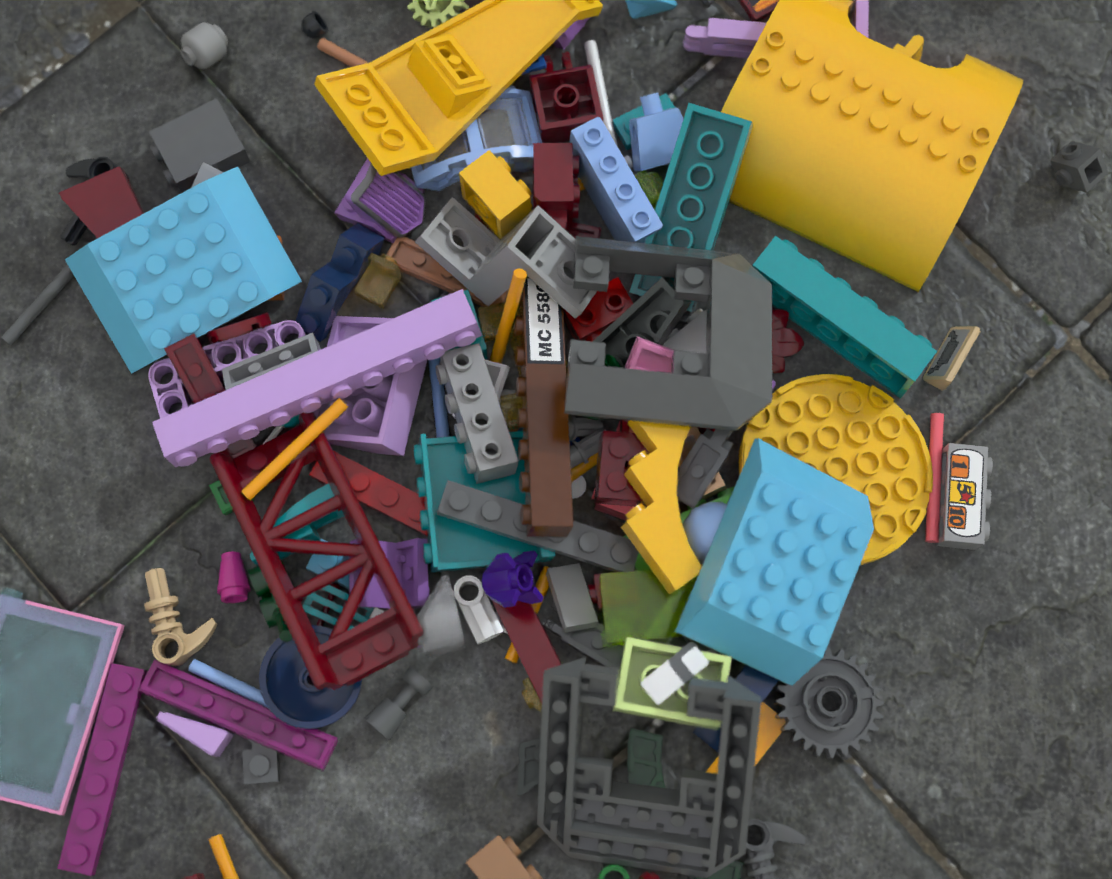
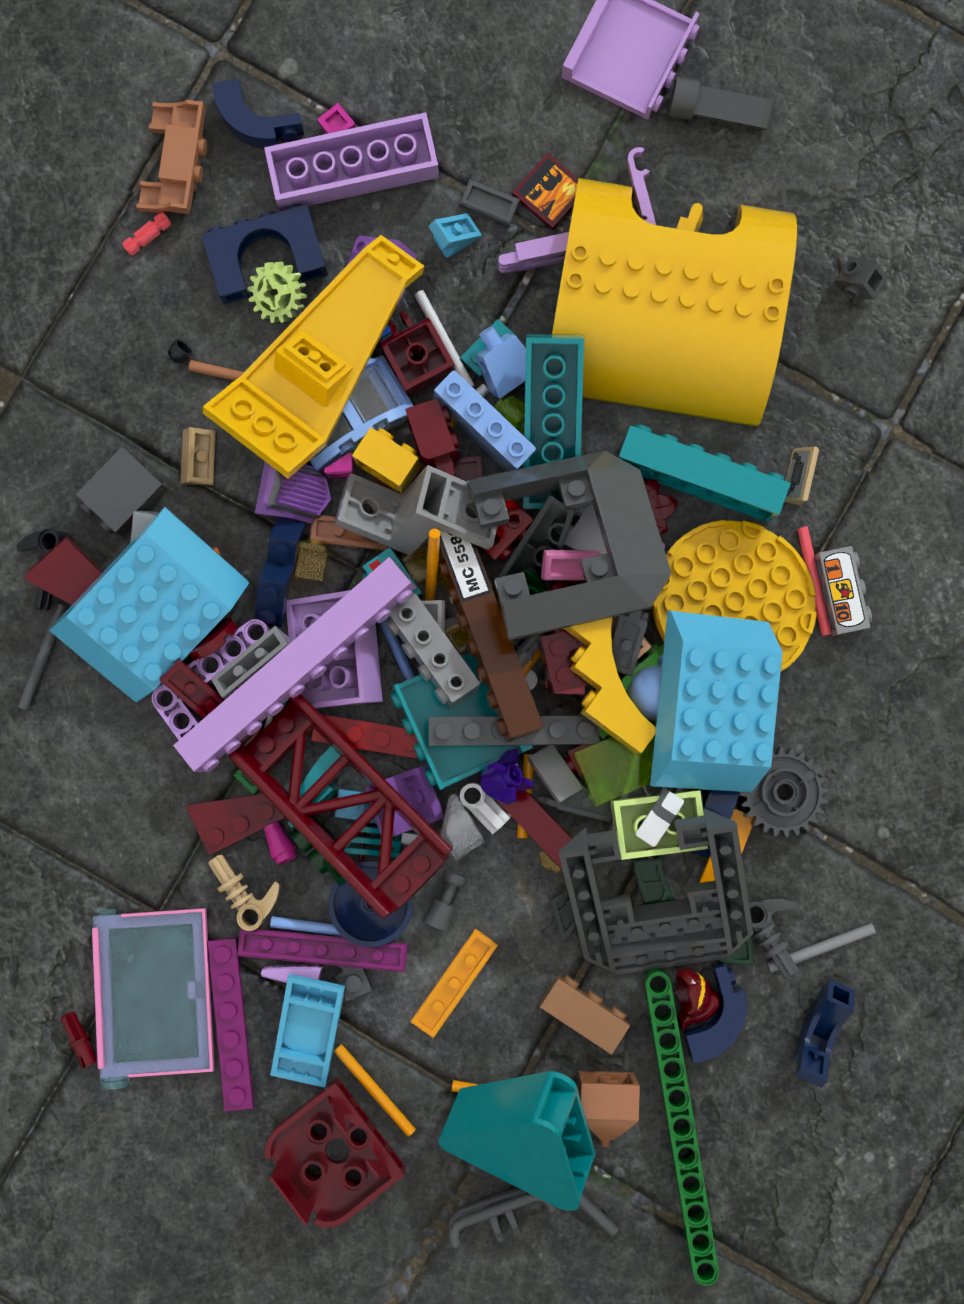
camera: 15 degrees left, 10 degrees up
light grey head [180,22,228,69] -> none
light orange bar [241,398,348,500] -> none
none -> tan slope [180,427,216,486]
none -> dark red wing [185,794,286,855]
none -> medium azure slope [270,973,345,1088]
none -> dark pink slope [324,452,355,479]
none -> light orange tile [410,928,498,1038]

